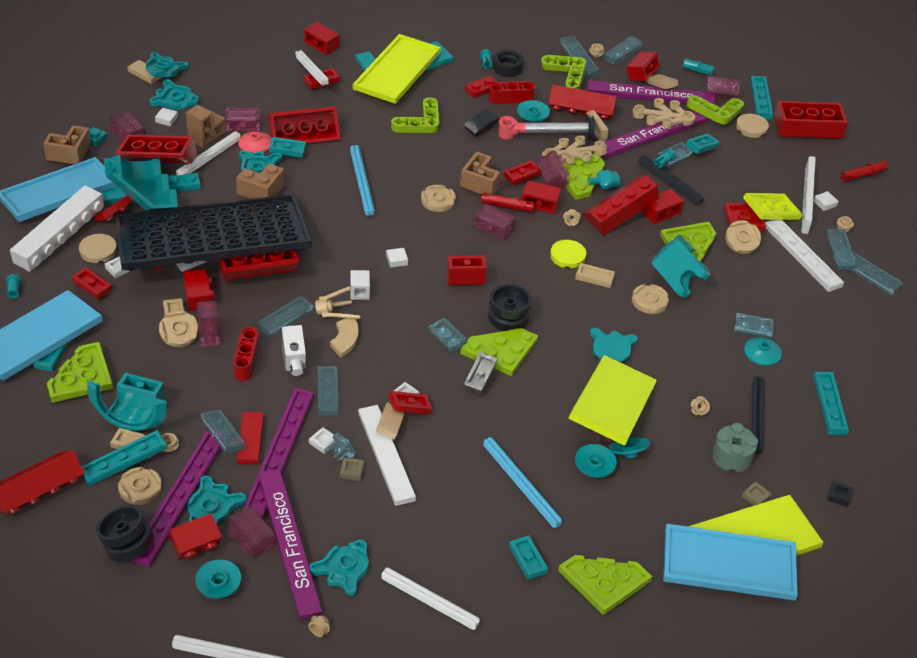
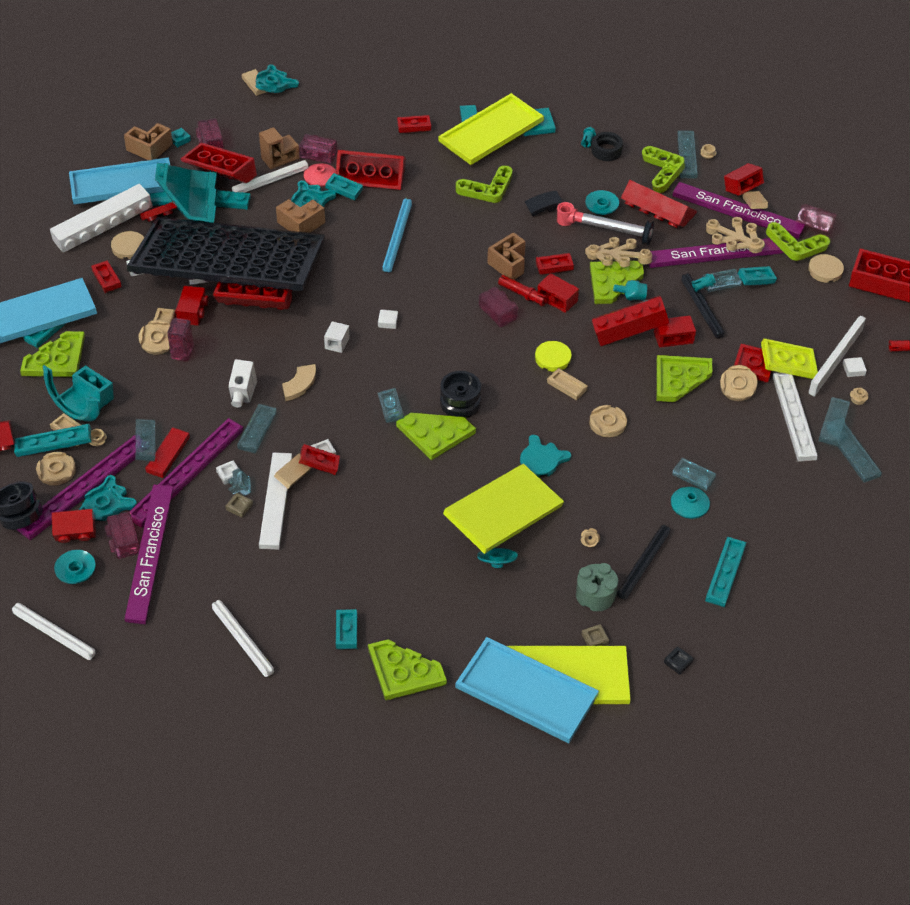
camera: 25 degrees right, 5 degrees up
teal pin [6,274,22,299] -> none
teal tile [150,79,199,110] -> none
white tile [155,108,178,126] -> none
red beam [233,327,259,381] -> none
clear light blue tile [257,296,314,337] -> none
white axle [295,50,329,86] -> none
red brick [304,22,340,55] -> none
teal tile [309,540,369,596] -> none
tan plate [309,616,330,637] -> none
tan plant [315,286,360,319] -> none
tan tile [421,185,456,212] -> none
red brick [447,255,487,285] -> none
flat silver plate [464,352,498,394] -> none
red plate [465,76,498,98] -> none
medium azure axle [483,437,563,528] -> none
red beam [488,81,536,104] -> none
clear pink brick [537,150,570,188] -> none
tan plate [563,209,580,226] -> none
teal dish [575,444,616,478] -> none
tan tile [588,110,608,142] -> none
clear light blue tile [603,36,643,65] -> none
teal piece [651,234,711,298] -> none
teal axle [683,58,715,75] -> none
teal tile [750,76,773,119] -> none

